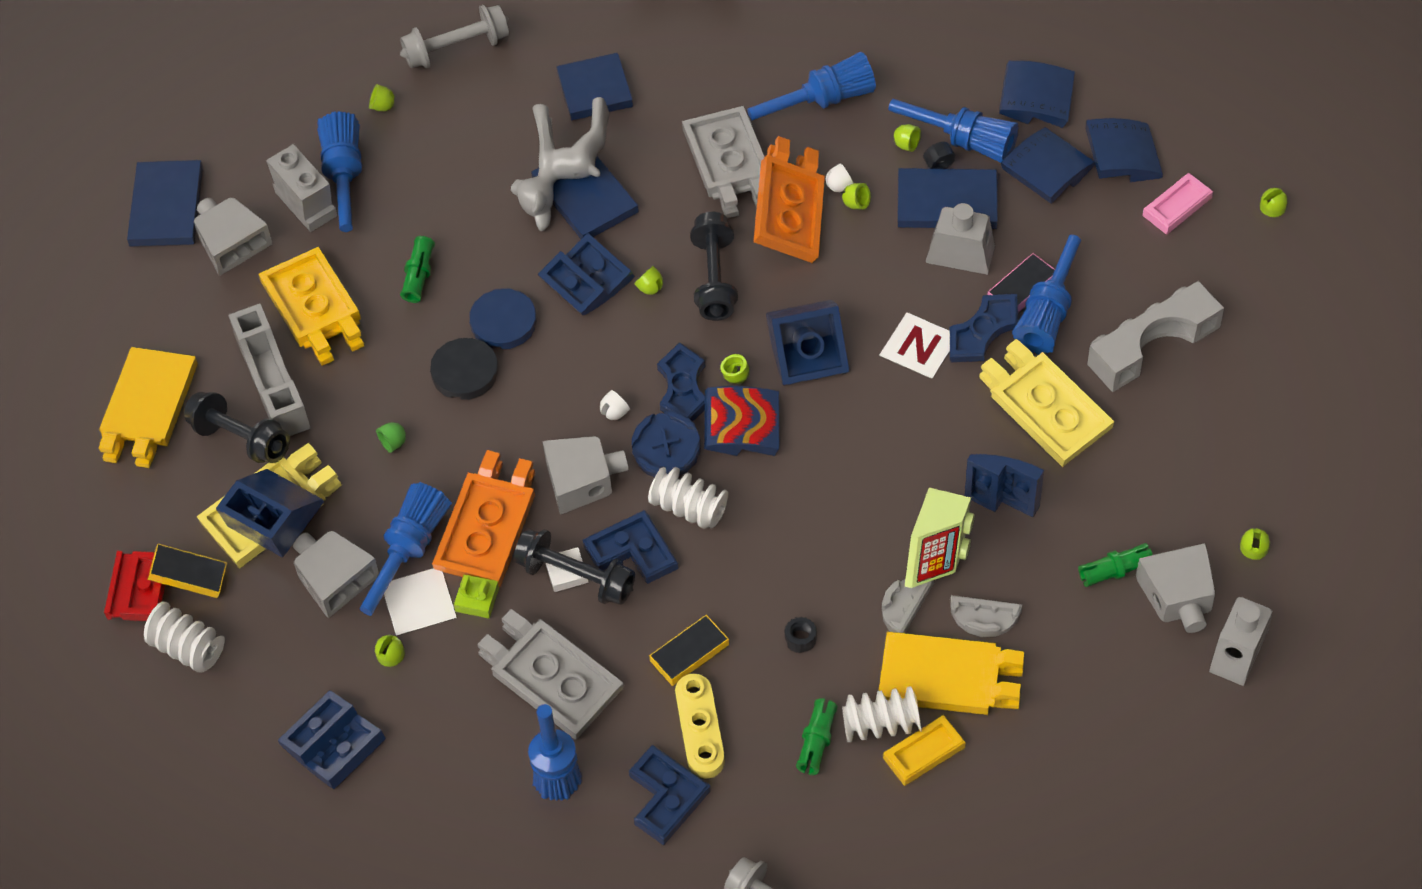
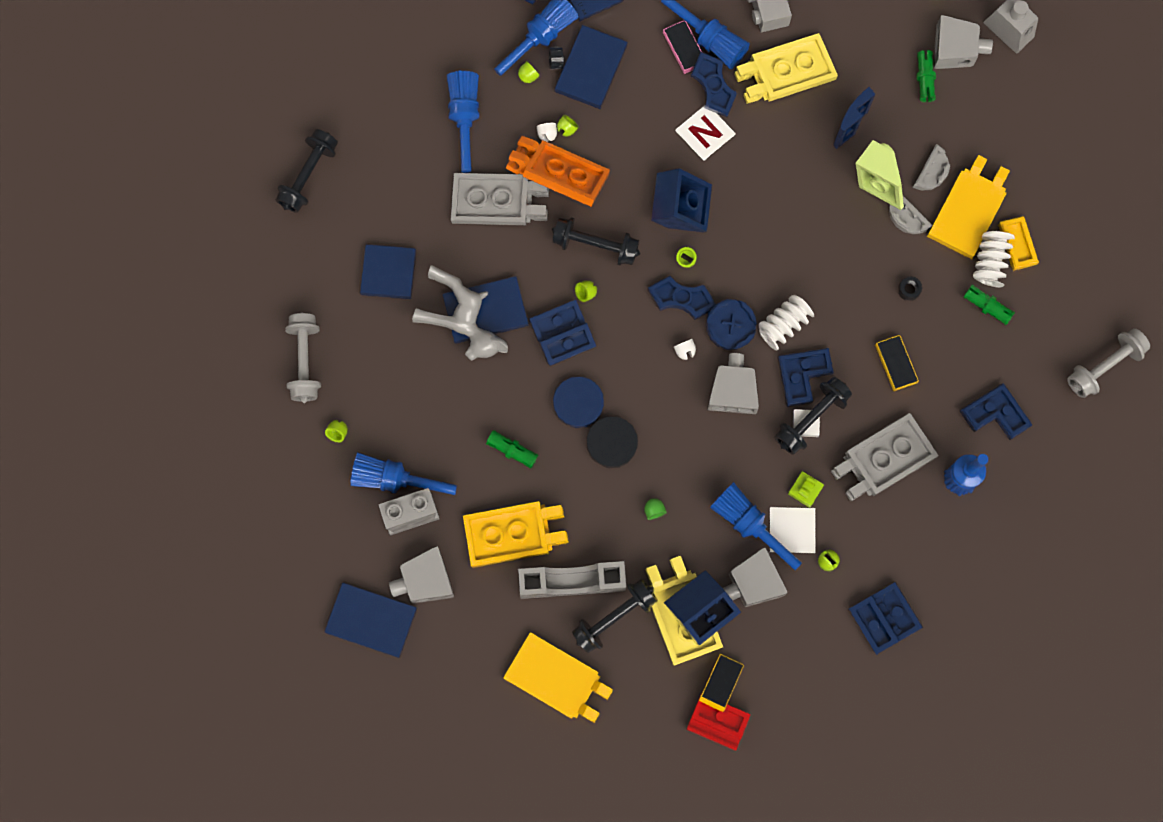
camera: 75 degrees left, 20 degrees up
white piece [144,601,225,673] -> none
orange tile [432,450,536,587] -> none
light yellow plate [675,674,725,779] -> none
slope [704,386,779,456] -> none
light grey torso [926,203,995,275] -> none

